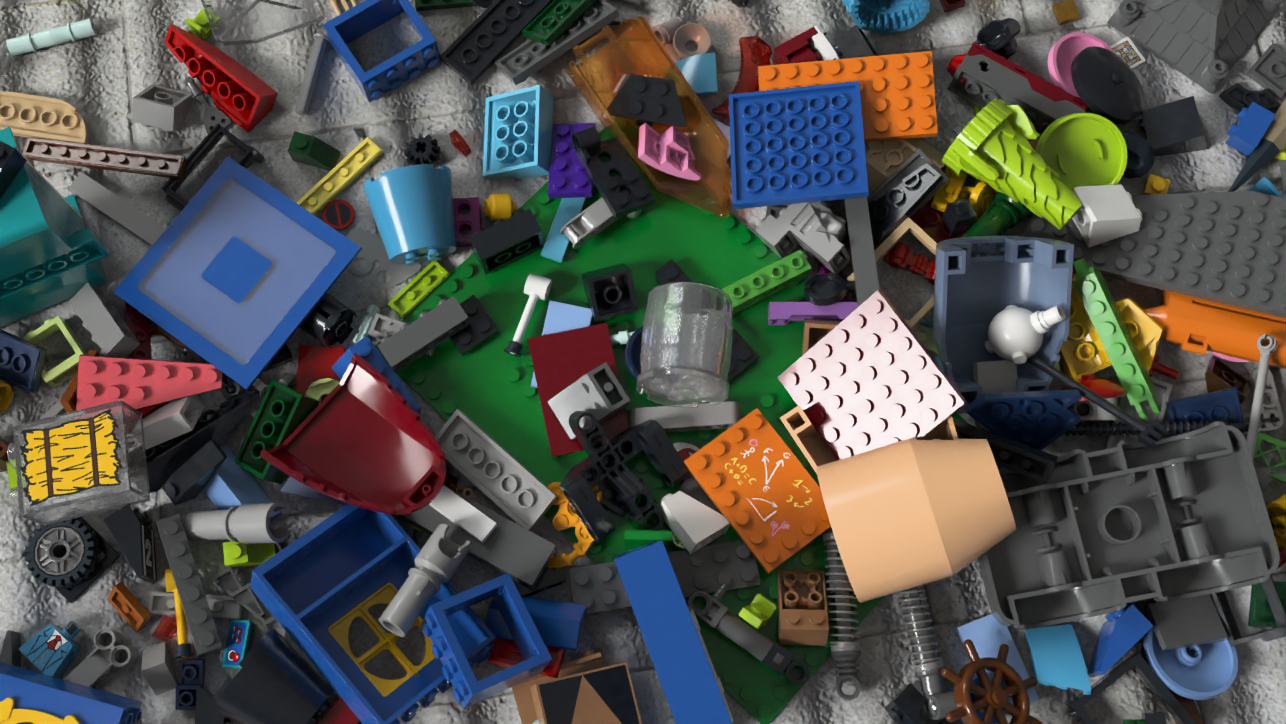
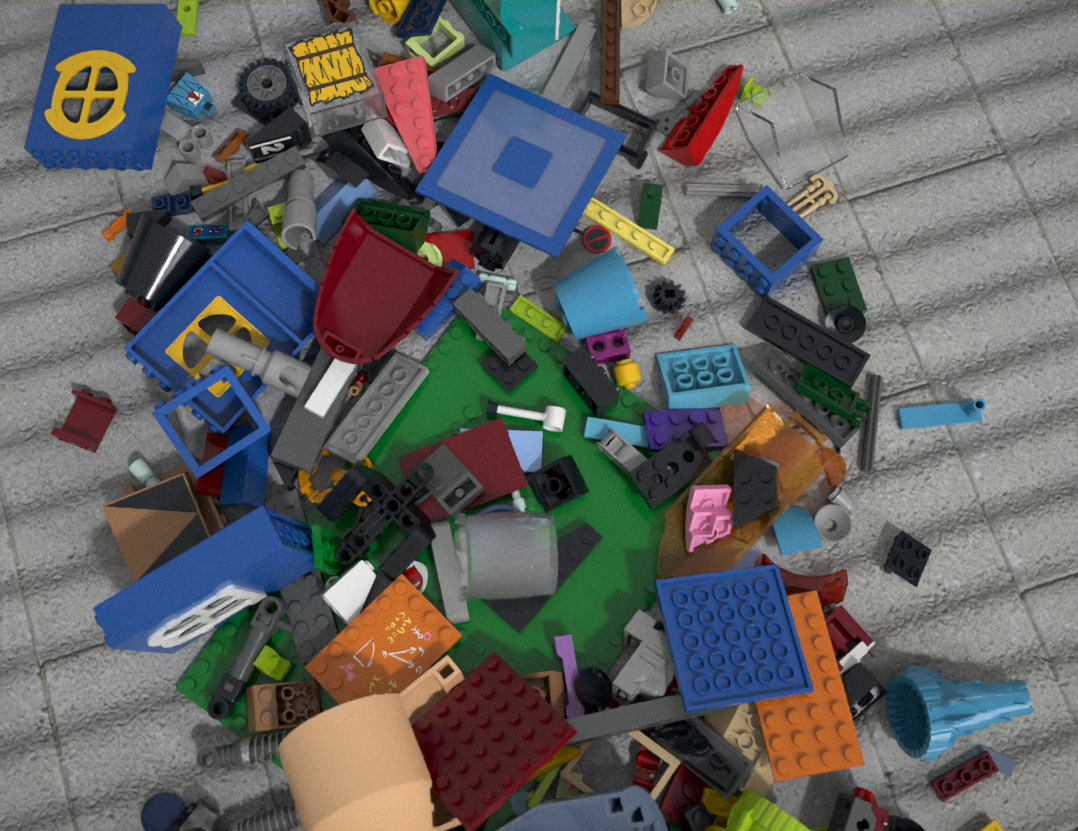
camera: 80 degrees right, 0 degrees up
bright green brick [721,249,811,315] -> none

